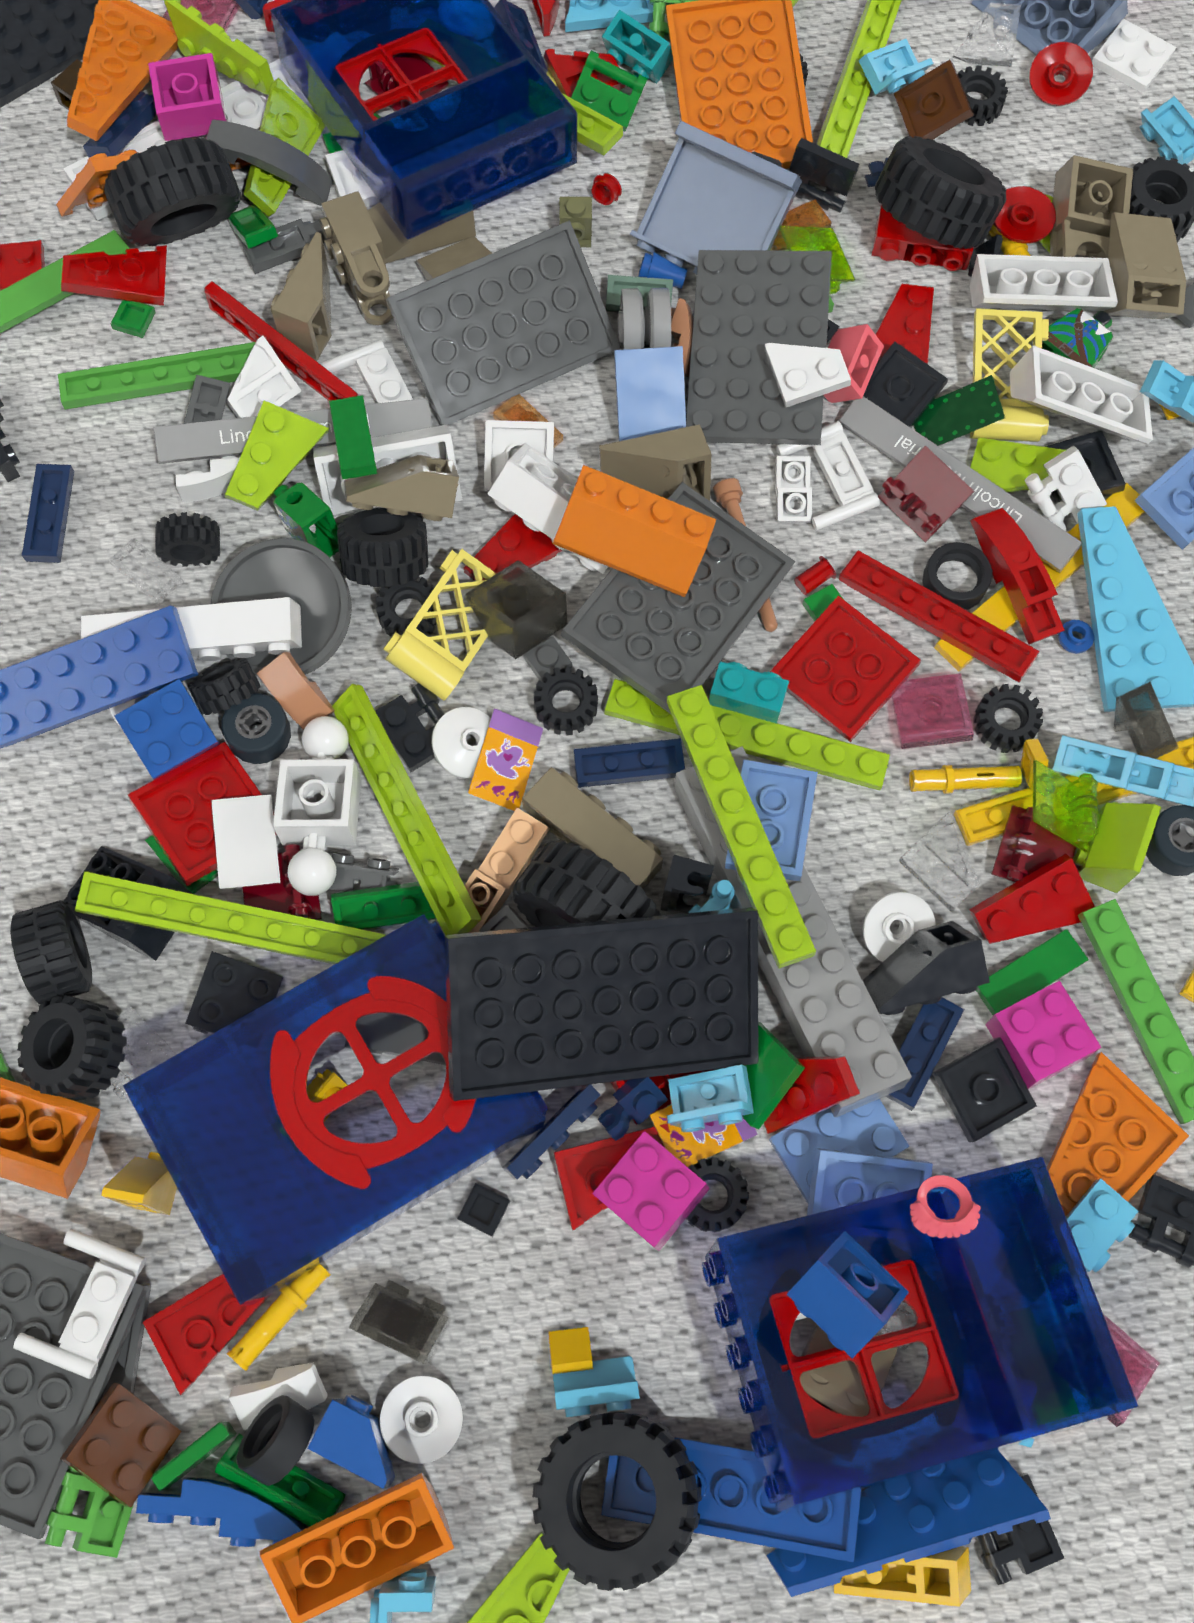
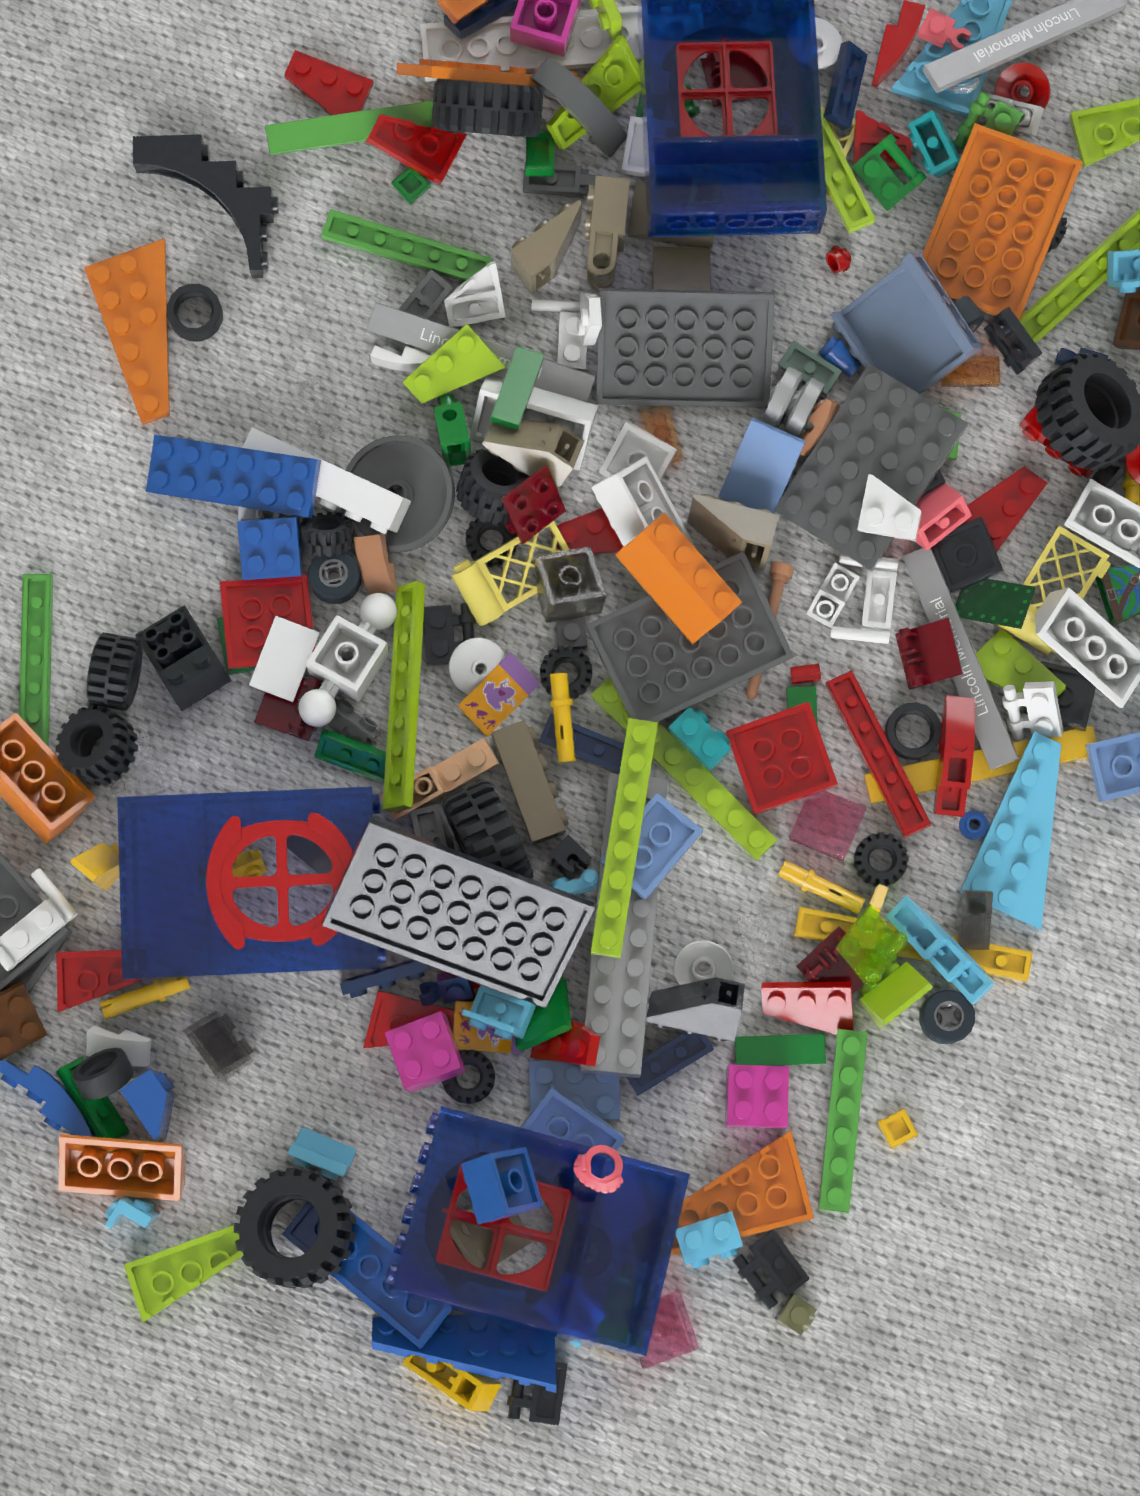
camera: 30 degrees right, 10 degrees up
dark blue plate [22,464,74,563] -> none
lime plate [75,871,391,974] -> none
green tile [151,1422,237,1491] -> none
black tyre [155,512,220,567] -> none
black hinge [185,951,283,1049] -> none
red tile [204,281,358,401] -> none
white dish [380,1376,463,1464] -> none
black tile [457,1183,511,1238] -> none
yellow tile [548,1327,593,1374] -> none
olive brick [559,197,592,248] -> none
clear neon green hinge [779,226,855,294] -> none
black plate [932,1037,1037,1142] -> none
none -> dark red hinge [501,465,566,544]
none -> yellow pin [549,673,576,763]
none -> white wing [577,291,602,345]

